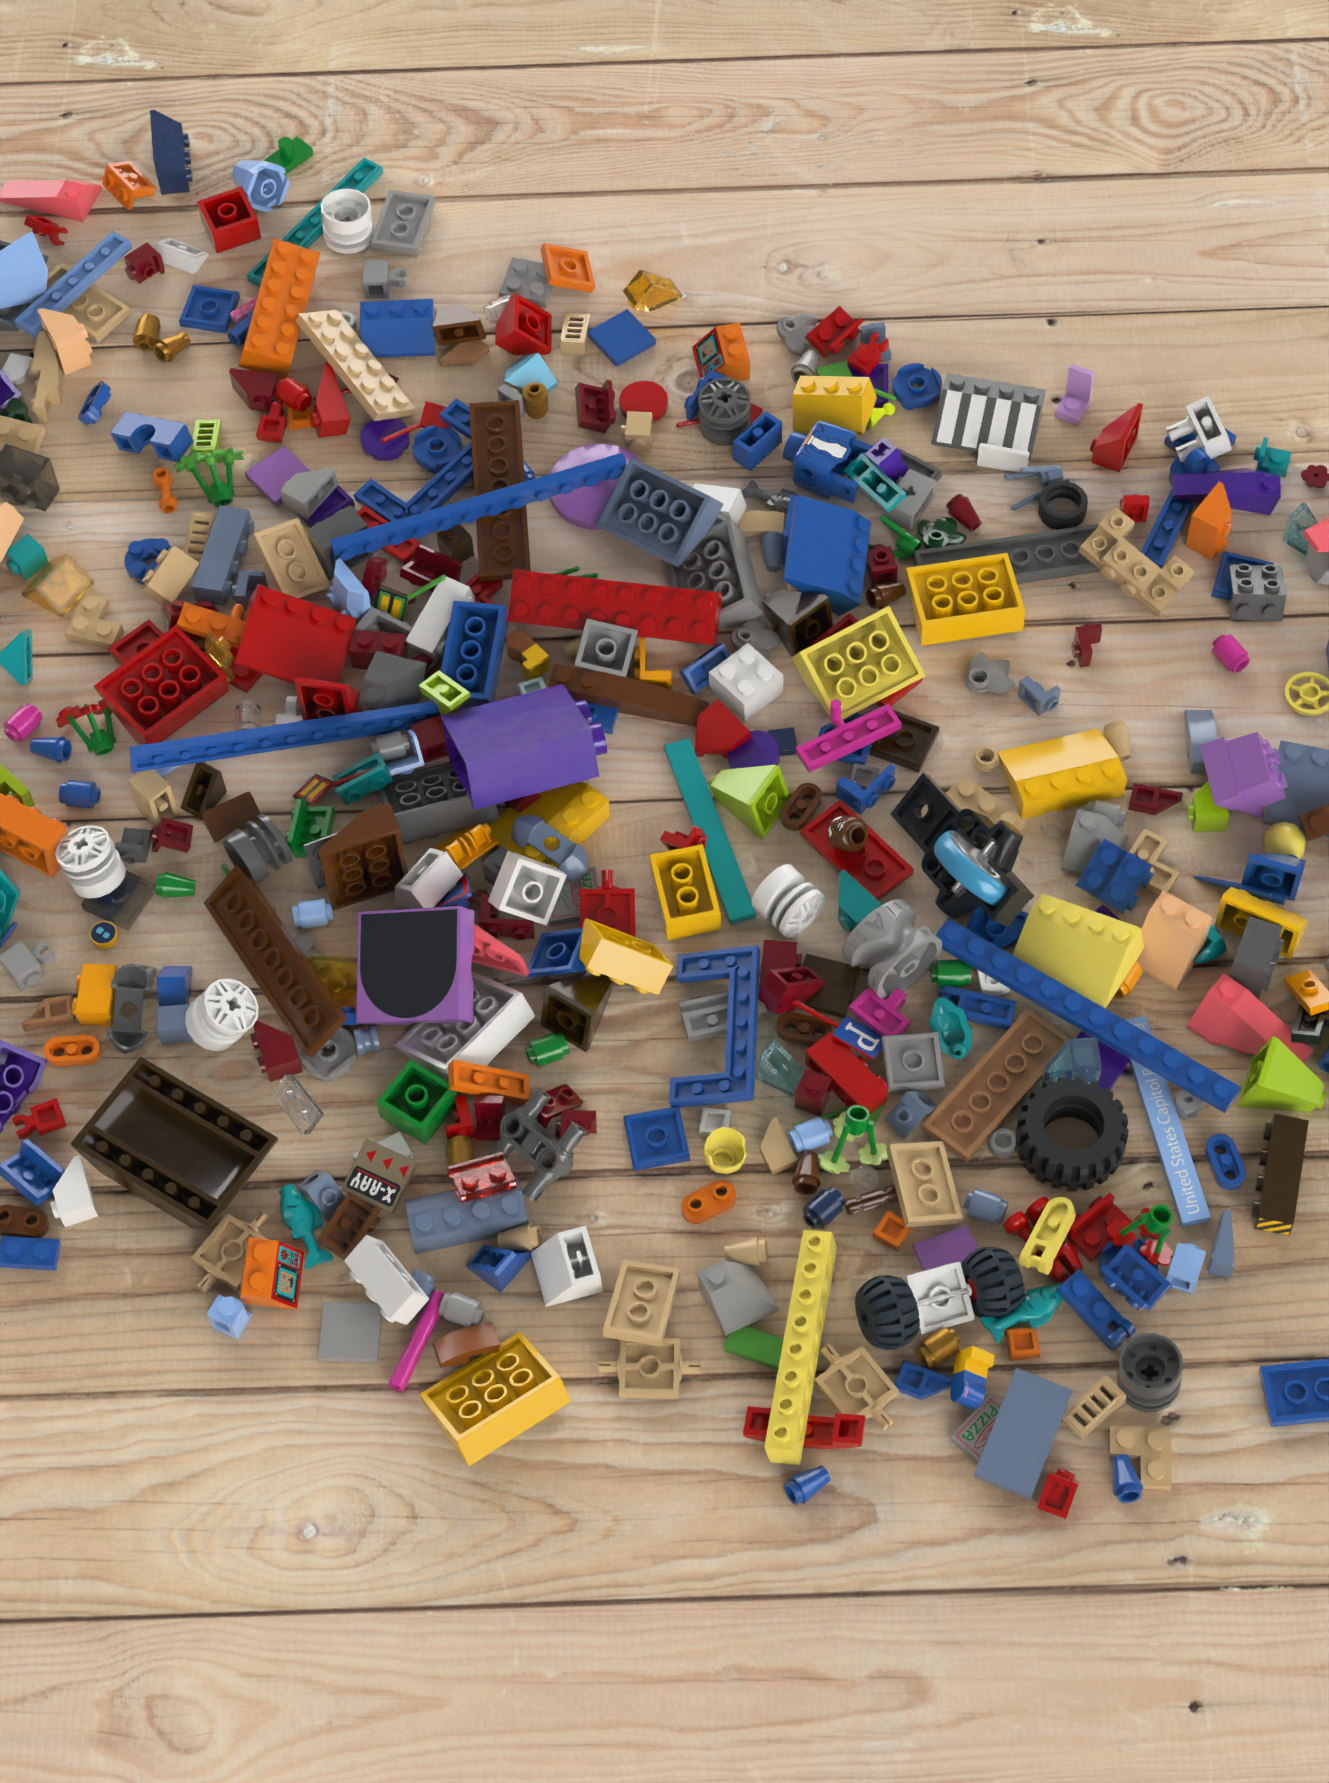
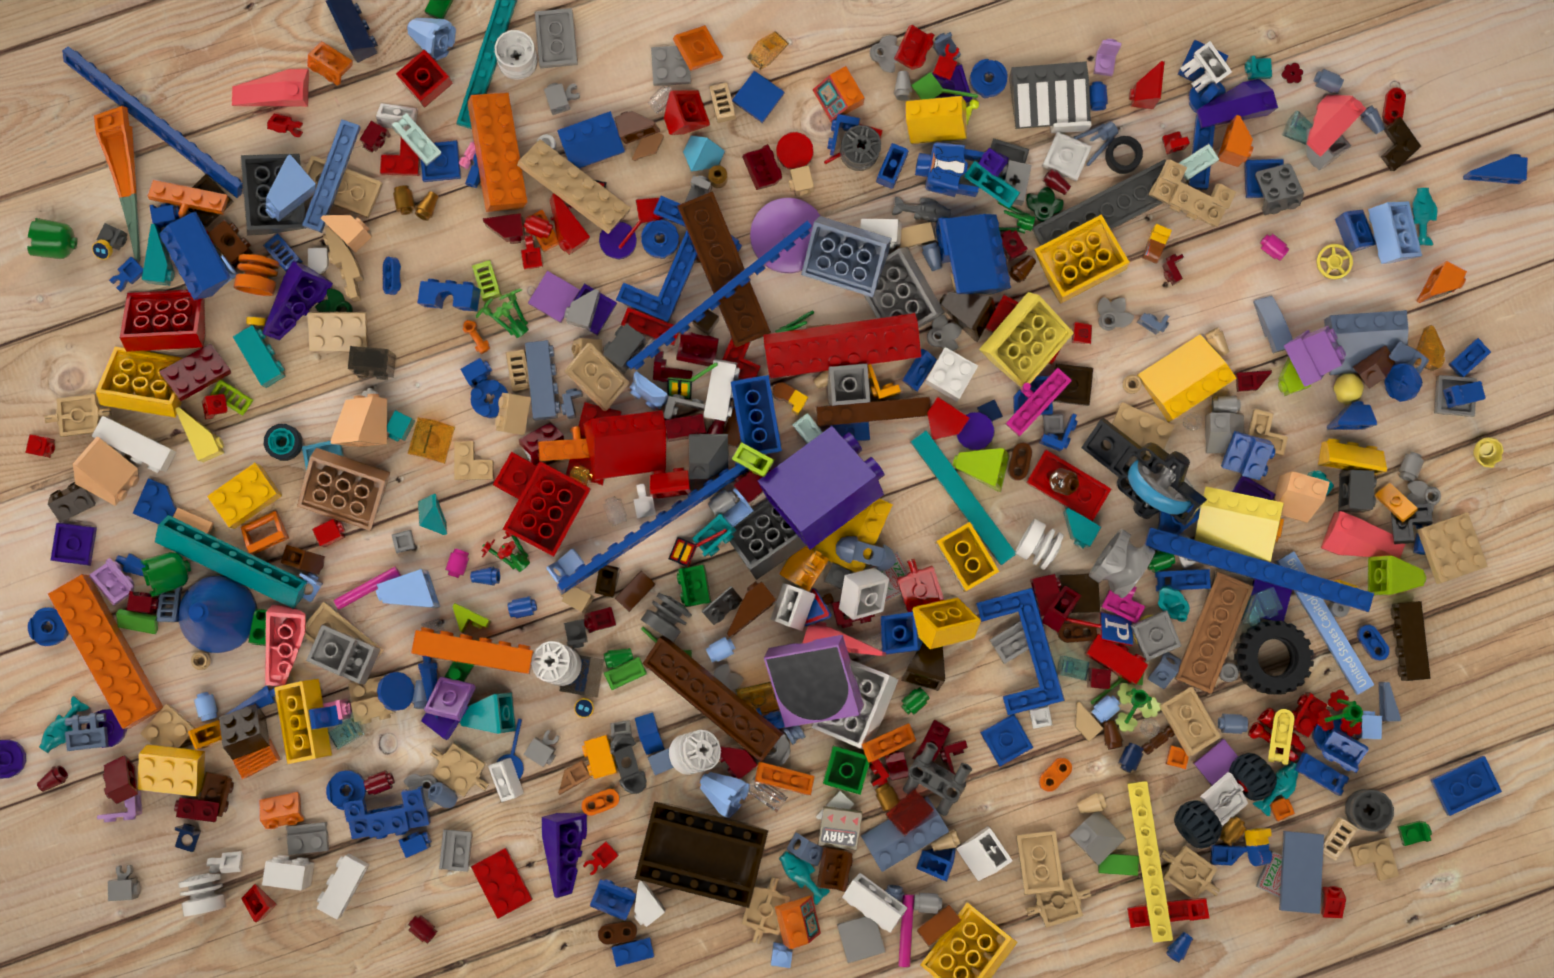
camera: 25 degrees left, 25 degrees up
red bracket [660,826,707,851] -> none
light yellow hair [703,1127,747,1174] -> none
blue cone [1112,1454,1143,1503] -> none
blue bar [1193,876,1287,905] -> none
none -> red plate [380,137,420,176]
none -> light aqua plate [391,113,441,166]
none -> blue brick [460,358,492,388]
none -> bright green tile [604,657,647,690]
none -> light blue cone [700,772,750,818]
none -> orange plate [754,762,815,796]
none -> white tile [1042,131,1092,181]
none -> red slope [1072,322,1092,344]
none -> blue brick [1089,81,1108,111]
none -> leg [1142,224,1172,264]
none -> light aqua plate [1179,144,1219,181]
none -> green bracket [1397,820,1432,846]

